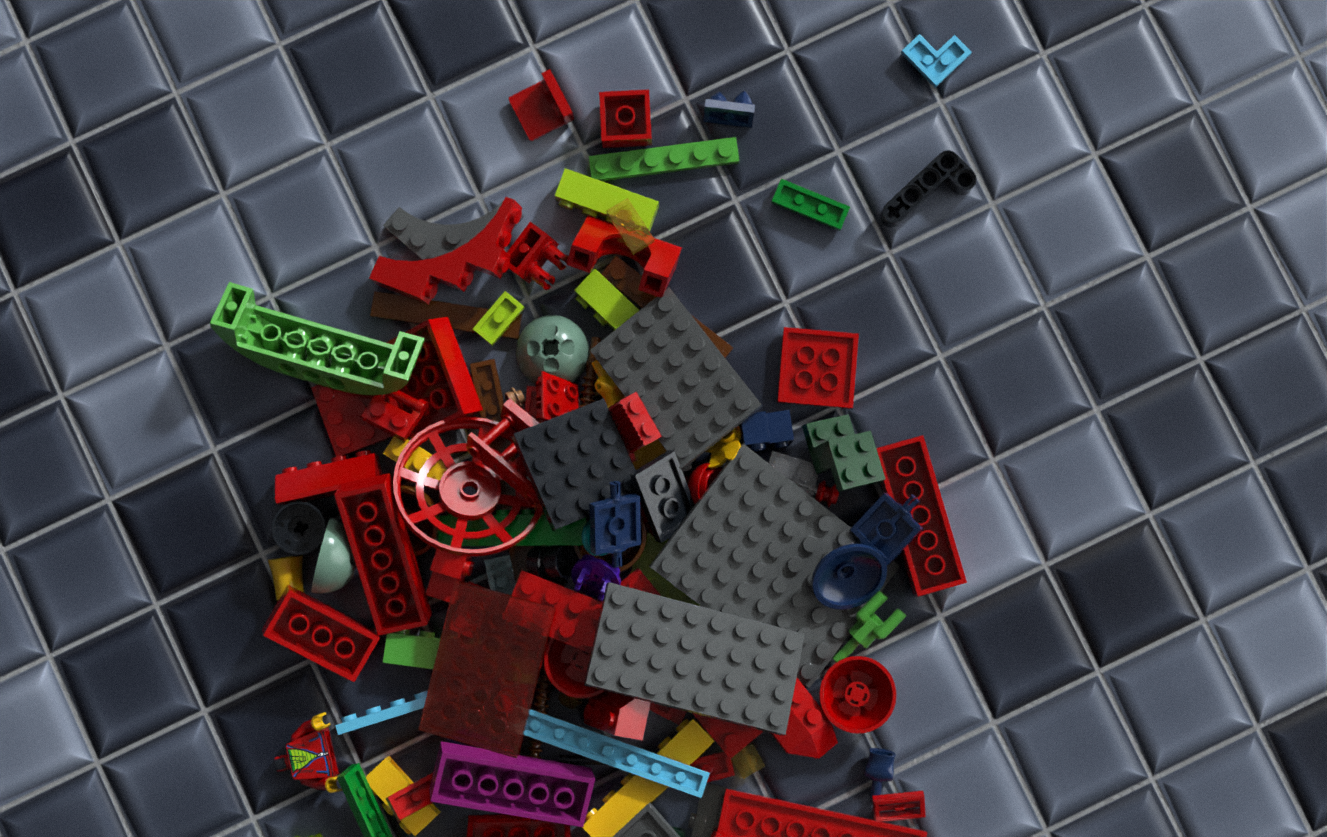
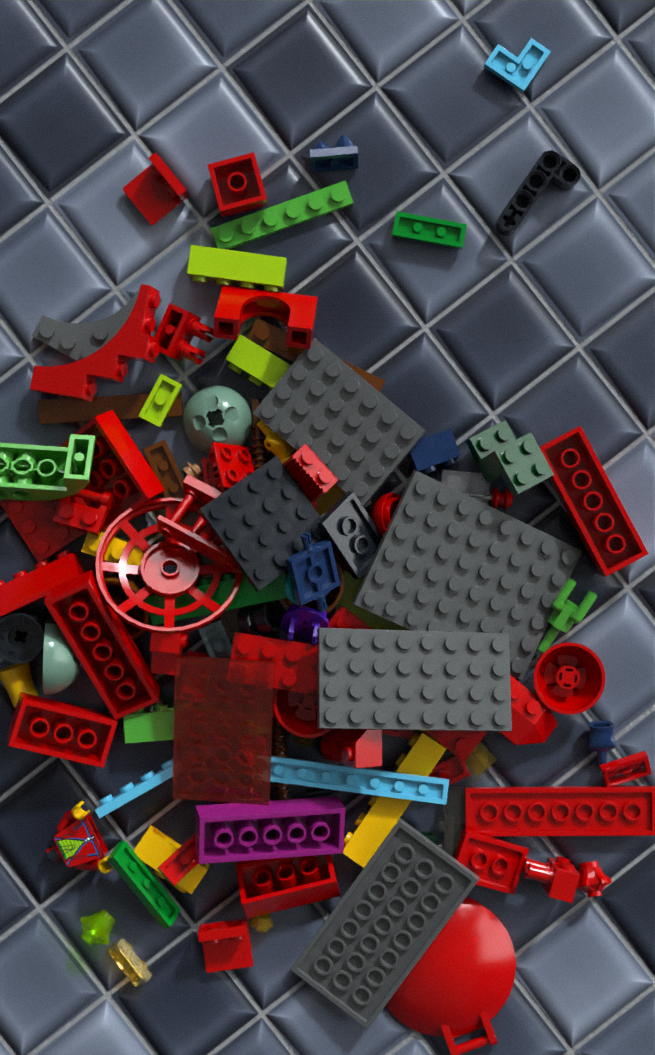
camera: 20 degrees left, 5 degrees up
clear yellow plate [606,198,655,255] -> none
yellow plate [705,426,742,469] -> none
red plate [777,327,859,409] -> none
dark blue dish [811,544,887,609] -> none
dark blue plate [850,493,923,566] -> none

